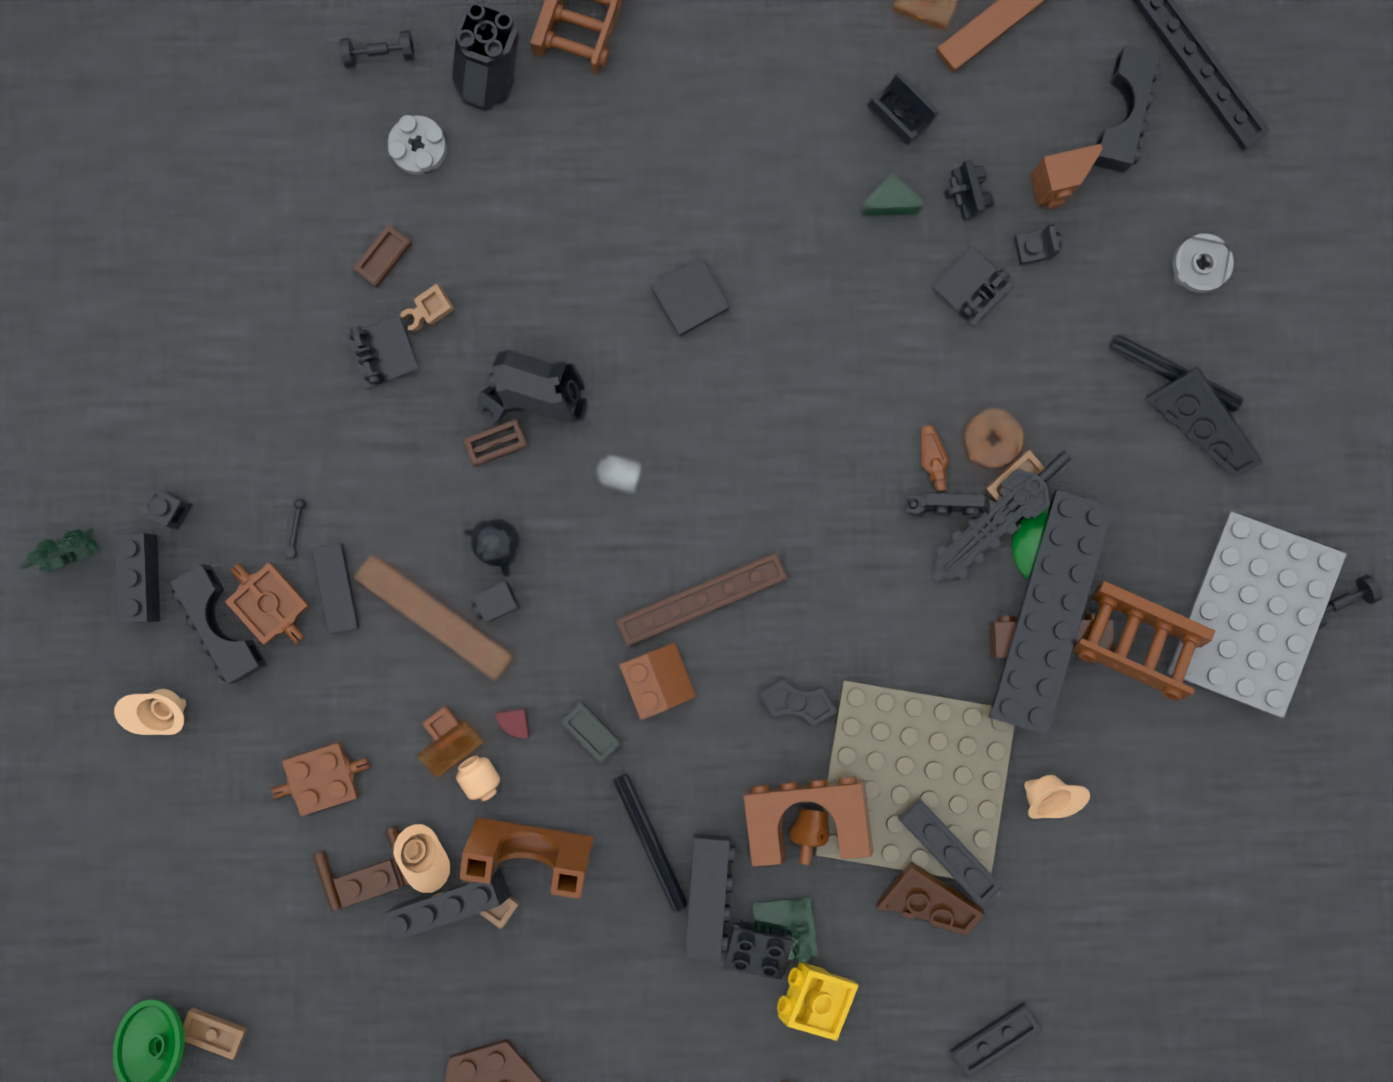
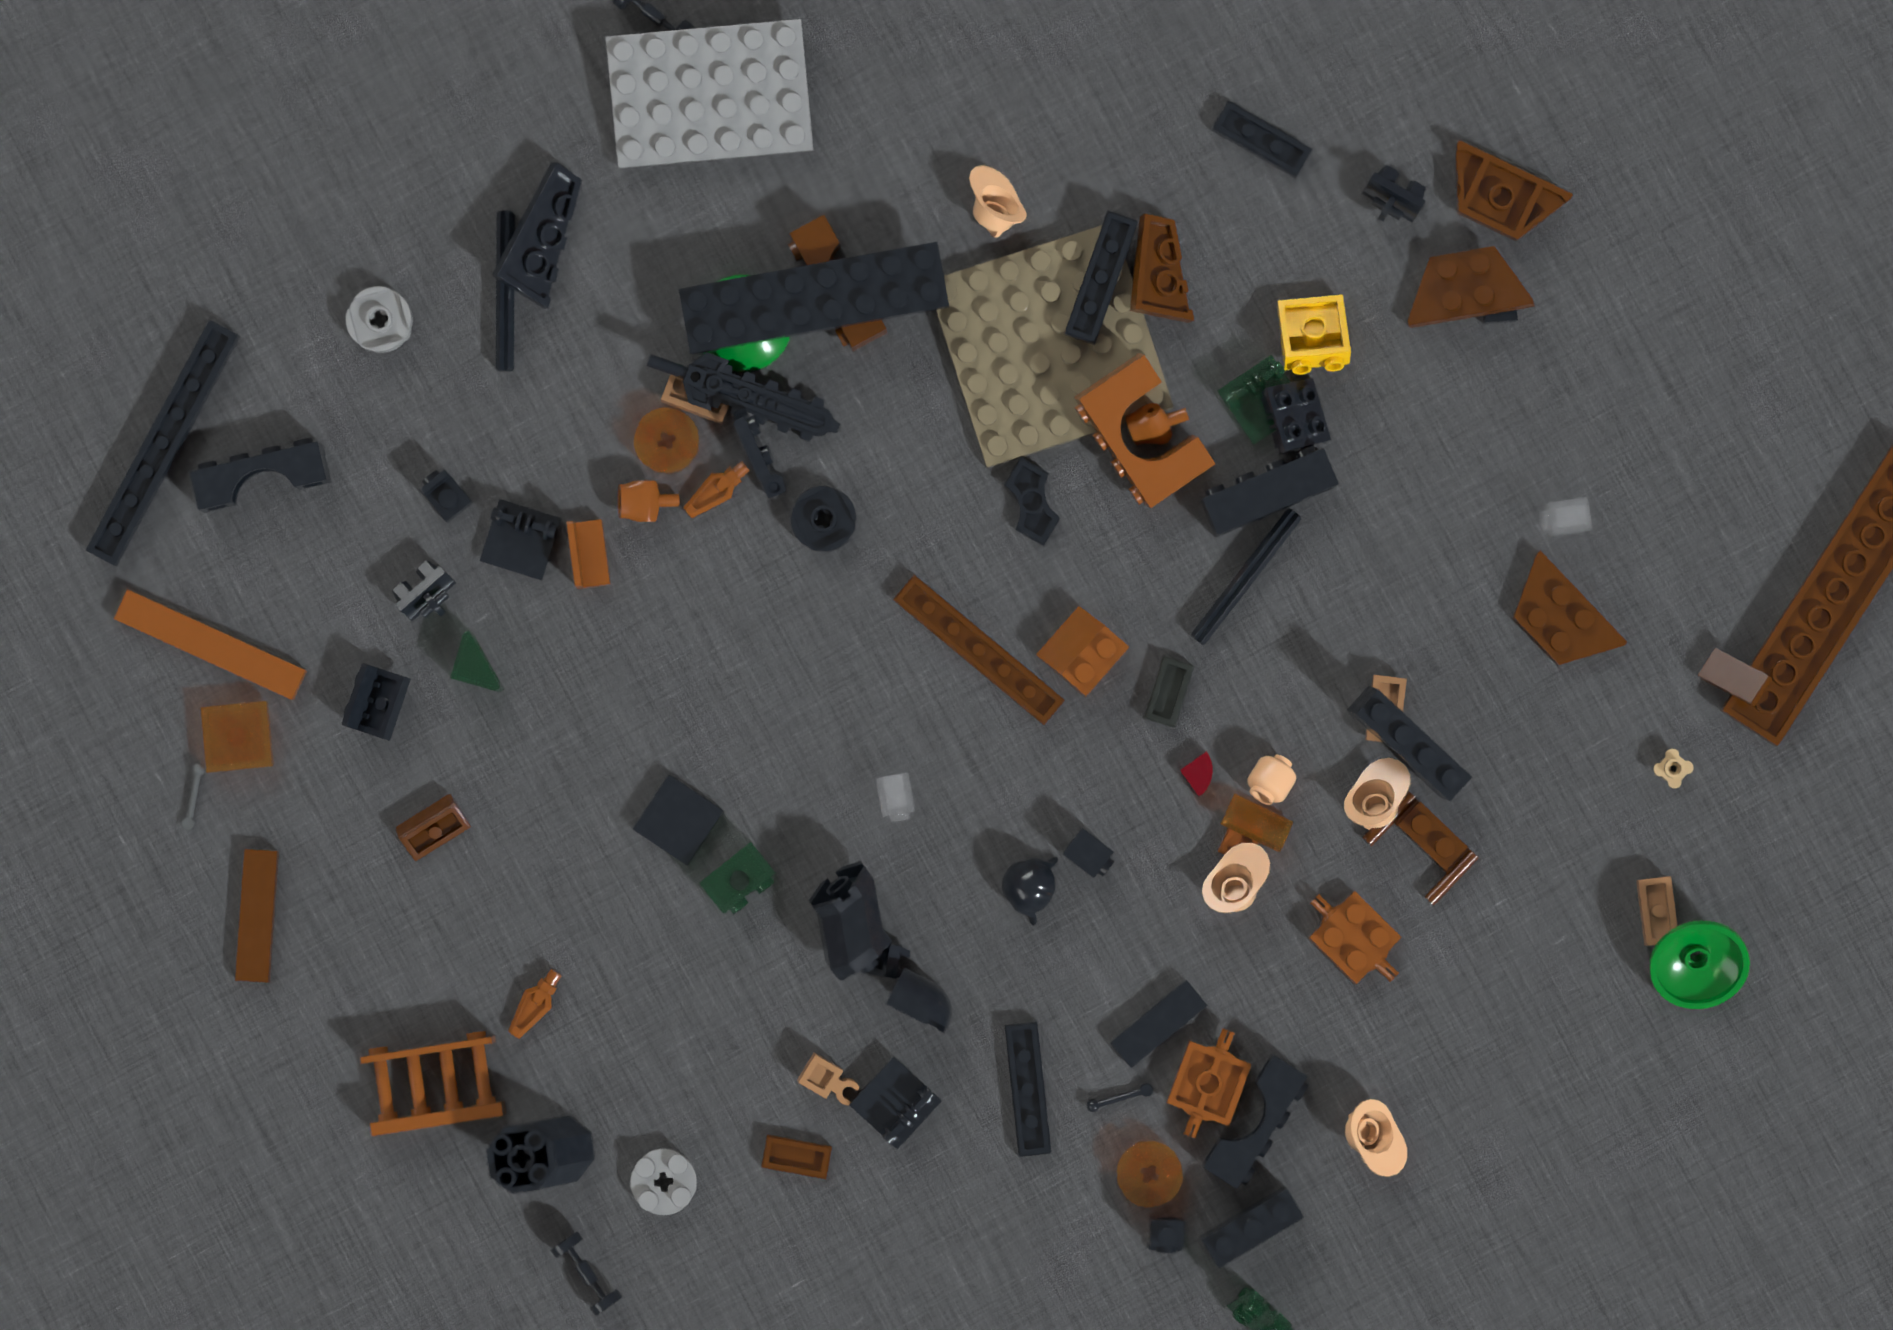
camera: 110 degrees left, 0 degrees up
clear orange tile [354,554,514,680] -> none
dark orange arch [460,817,594,899] -> none
reddish brown tile [463,419,528,467] -> none
dark orange slope [1030,144,1103,209] -> none
dark orange fence [1072,581,1216,701] -> none
none -> reddish brown slope [395,794,471,862]
none -> dark orange piece [508,968,562,1039]
none -> dark orange panel [566,519,611,589]
none -> dark orange piece [617,480,680,522]
none -> clear green brick [699,842,777,915]
none -> black plate [791,486,857,552]
none -> black brick [886,968,952,1033]
none -> black tile [1004,1021,1052,1157]
none -> clear orange plate [1116,1140,1183,1207]
none -> light nougat piece [1202,843,1270,913]

